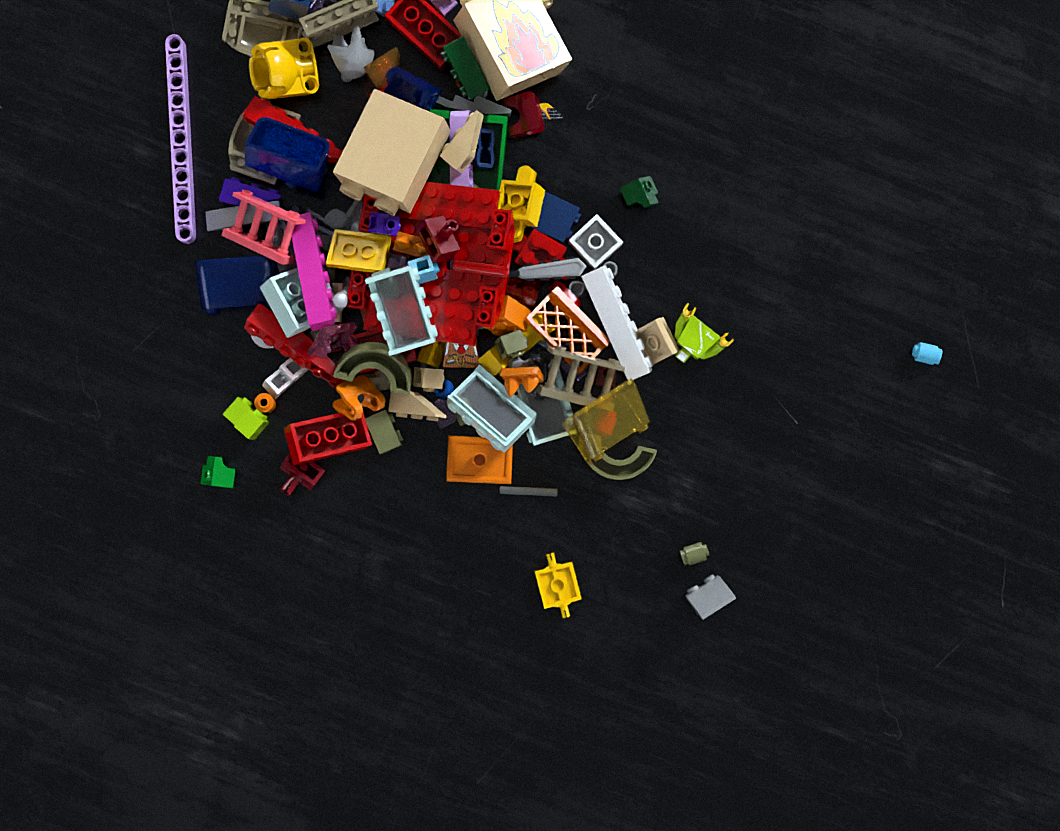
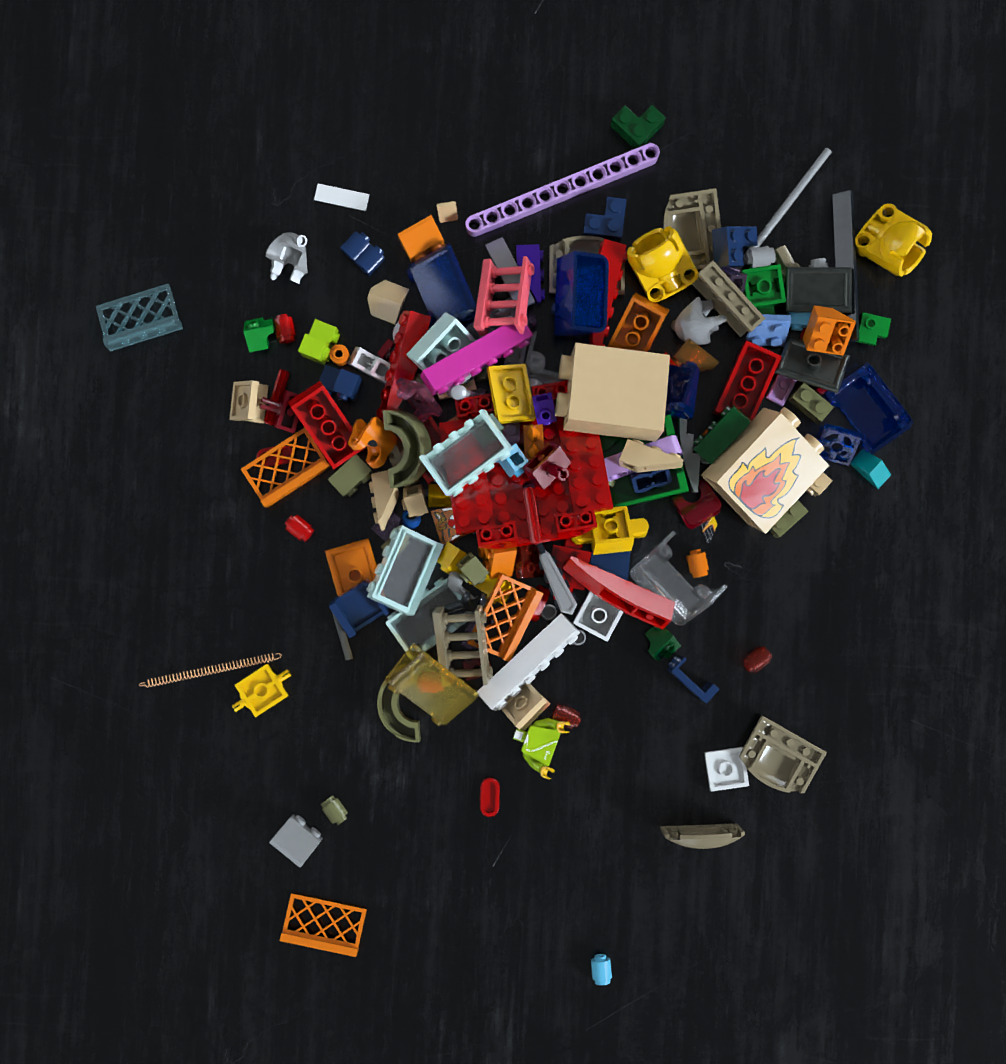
camera: 75 degrees right, 0 degrees up
orange tile [501,367,544,397] -> none
none -> clear light blue fence [96,284,183,351]
none -> light nougat piece [139,653,282,688]
none -> tan bracket [229,380,268,423]
none -> orange fence [241,427,331,508]
none -> red tile [256,445,295,467]
none -> red axle [264,369,289,425]
none -> light grey piece [266,232,308,283]
none -> red brick [273,314,296,344]
none -> orange fence [280,893,367,957]
none -> red brick [285,515,314,542]
none -> white sticker [314,184,369,211]
none -> dark blue brick [319,365,363,403]
none -> dark blue panel [329,578,389,638]
none -> dark blue brick [340,231,385,276]
none -> tan slope [367,280,409,325]
none -> dark red tile [377,339,395,362]
none -> orange slope [398,215,444,263]
none -> tan slope [437,201,458,223]
none -> red tile [480,777,500,817]
none -> clear red brick [551,704,582,730]
none -> slope [563,556,675,630]
none -> dark blue brick [583,197,627,242]
none -> orange slope [607,292,670,352]
none -> dark green brick [610,105,666,149]
none -> clear windscreen [630,531,727,626]
none -> dark tan slope [660,824,745,849]
none -> dark blue panel [667,655,719,703]
none -> orange brick [686,549,709,578]
none -> white plate [704,747,749,792]
none -> dark tan slope [739,715,827,793]
none -> clear red brick [743,646,773,674]
none -> olive brick [769,500,808,538]

